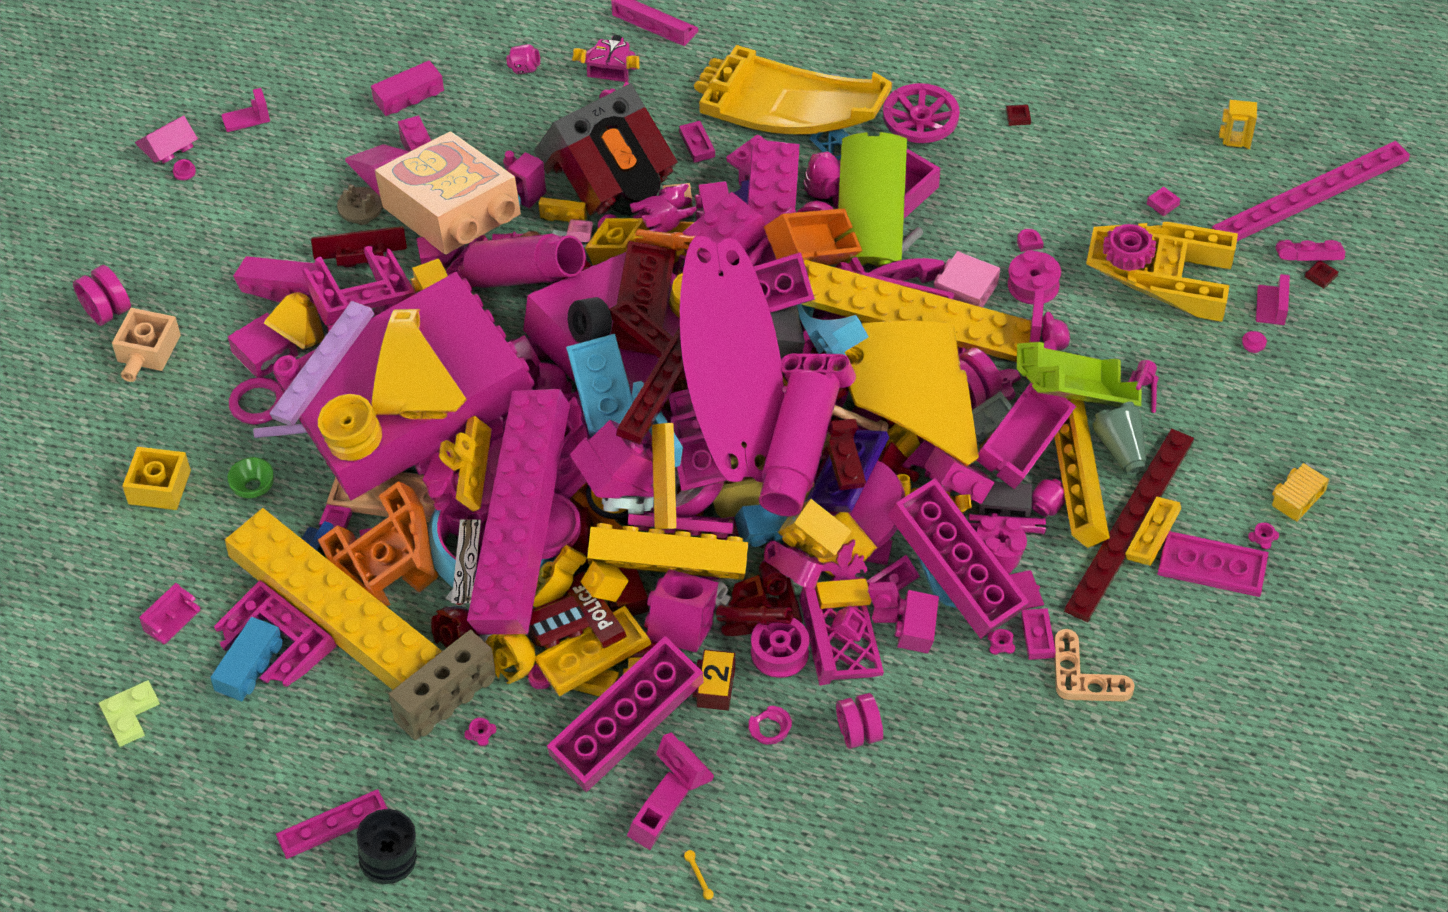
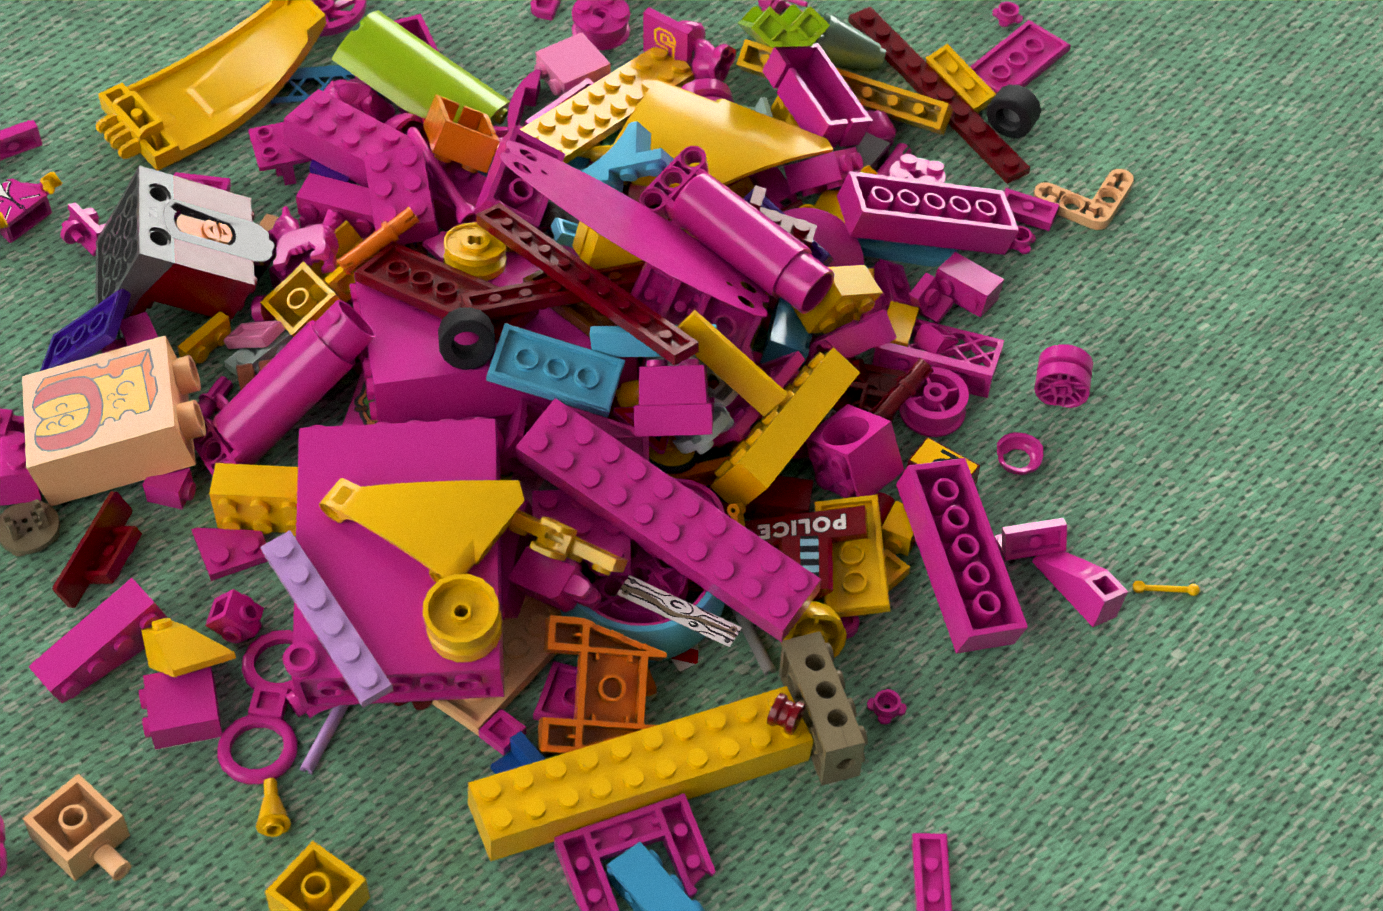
camera: 65 degrees left, 0 degrees up
bright green piece [227,457,274,498] -> none
dark pink wedge [303,246,415,325] -> none
black wheel [356,809,417,884] -> none
dark red cylinder [431,605,480,648] -> none
yellow brick [581,561,628,602] -> none
none -> dark purple tile [40,288,131,371]
none -> yellow cone [256,778,291,837]
none -> dark red wheel [766,693,806,735]
none -> black tyre [986,84,1041,139]

